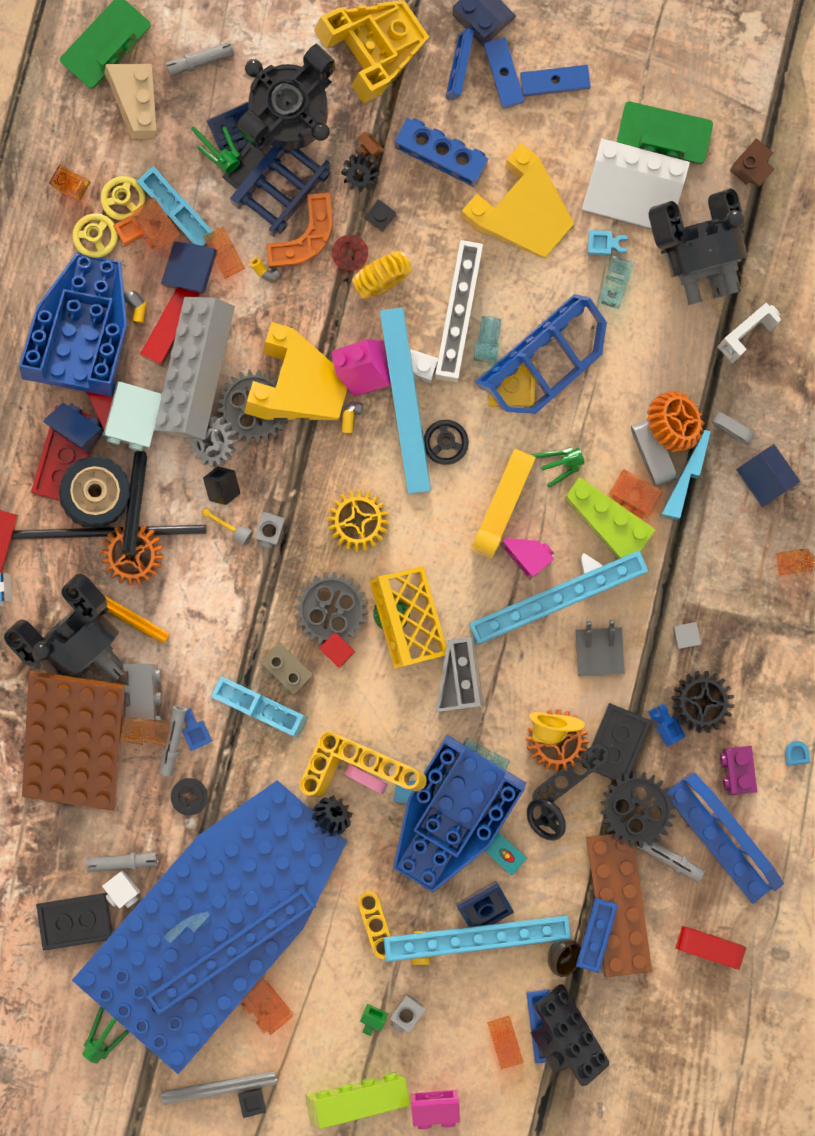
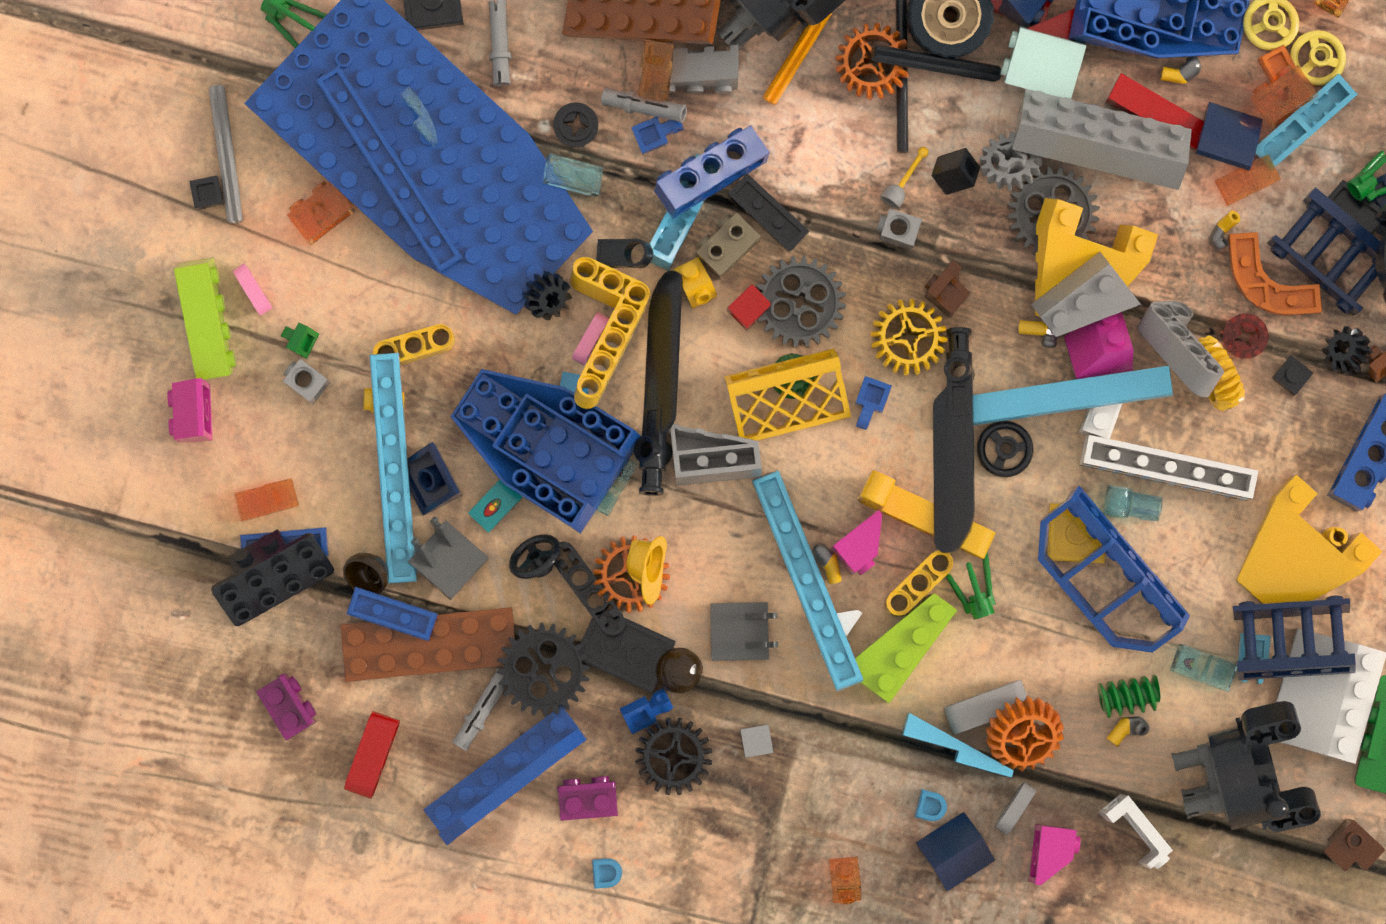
camera: 90 degrees right, 0 degrees up
white brick [102,870,141,908] -> none
clear orange brick [608,469,663,519] -> none
none -> bright pink beam [232,263,273,316]
none -> magenta bracket [256,673,317,741]
none -> dark grey plate [408,517,489,600]
none -> clear light blue plate [543,153,603,197]
none -> black piece [596,238,653,269]
none -> black piece [634,271,683,496]
none -> brick [654,125,770,219]
none -> dark brown piece [656,647,703,693]
none -> yellow bracket [673,257,717,308]
none -> black plate [728,174,809,253]
none -> arm [812,544,842,584]
none -> blue plate [855,376,892,430]
none -> yellow beam [885,550,953,617]
none -> dark azure tile [914,789,947,821]
none -> reddish brown brick [924,260,971,318]
none -> black piece [933,327,975,553]
none -> dark pink slope [1029,824,1081,885]
none -> light grey wedge [1031,252,1141,337]
none -> green piece [1098,675,1161,718]
none -> arm [1106,716,1150,747]
none -> light grey beam [1137,301,1224,397]
none -> dark blue fence [1233,595,1356,680]
none -> yellow pin [1322,527,1348,549]

